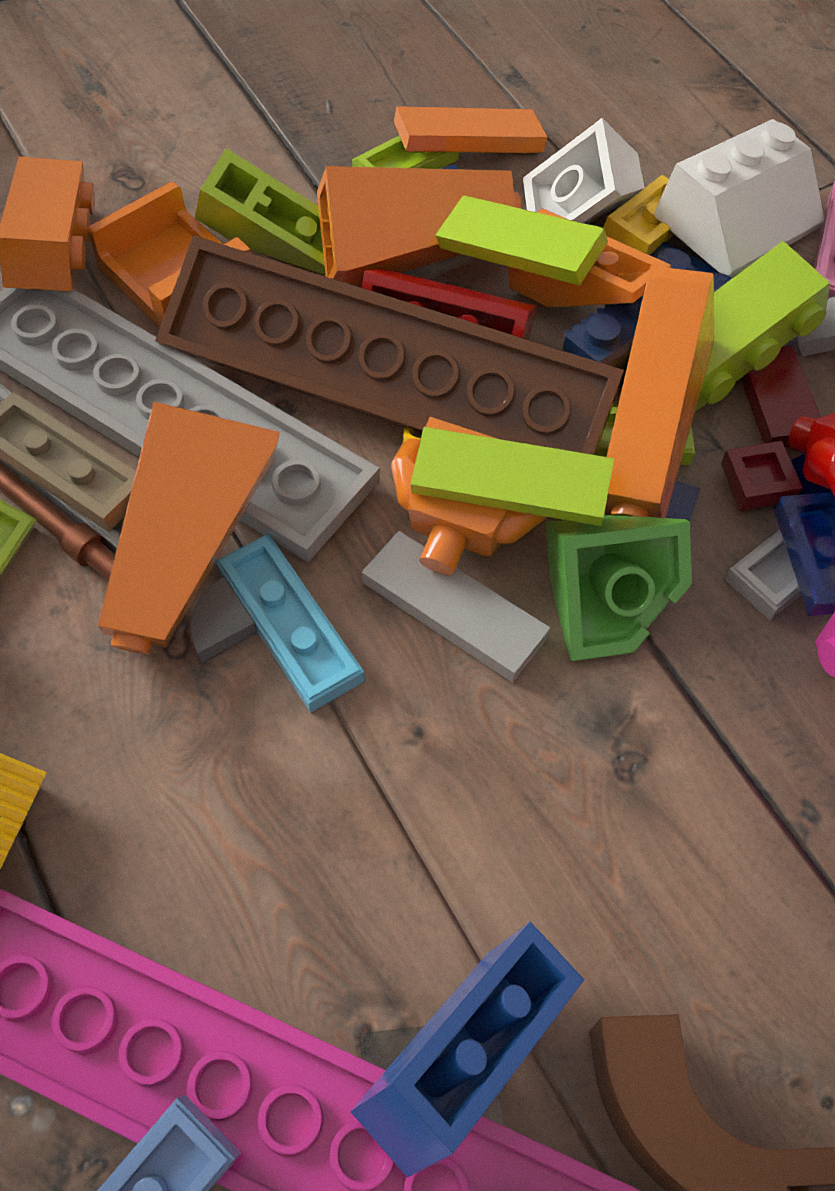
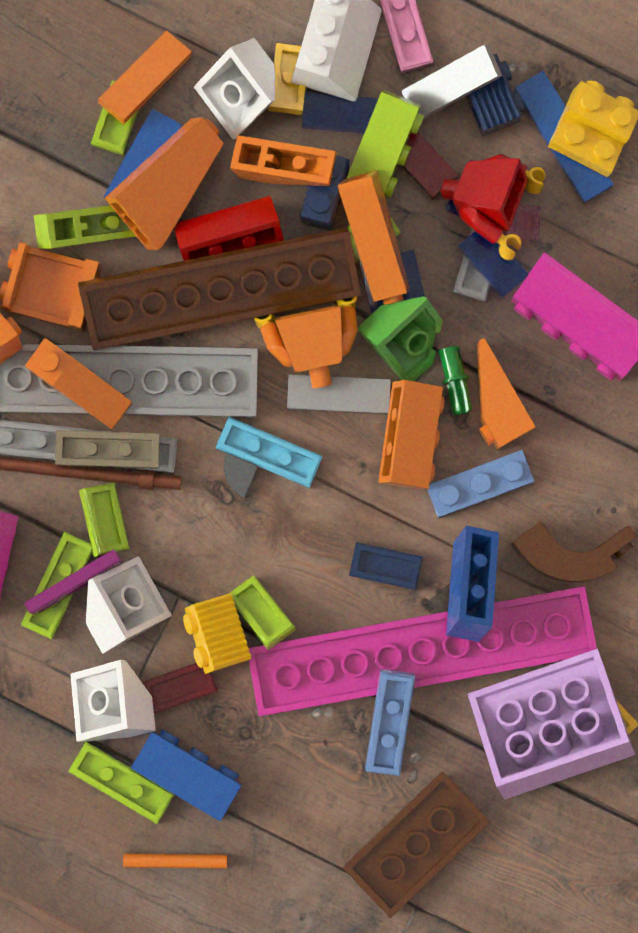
camera: 35 degrees left, 25 degrees up
orange slope [98,401,280,654] -> none
lime tile [410,427,614,526] -> none
lime tile [435,195,608,286] -> none
dark red plate [721,441,803,511] -> none
none -> orange slope [25,338,132,430]
none -> lime tile [228,575,296,650]
none -> dark blue tile [349,542,423,590]
none -> orange brick [378,380,445,489]
none -> medium blue plate [427,450,534,518]
none -> green axle [438,346,472,415]
none -> orange slope [476,338,535,450]

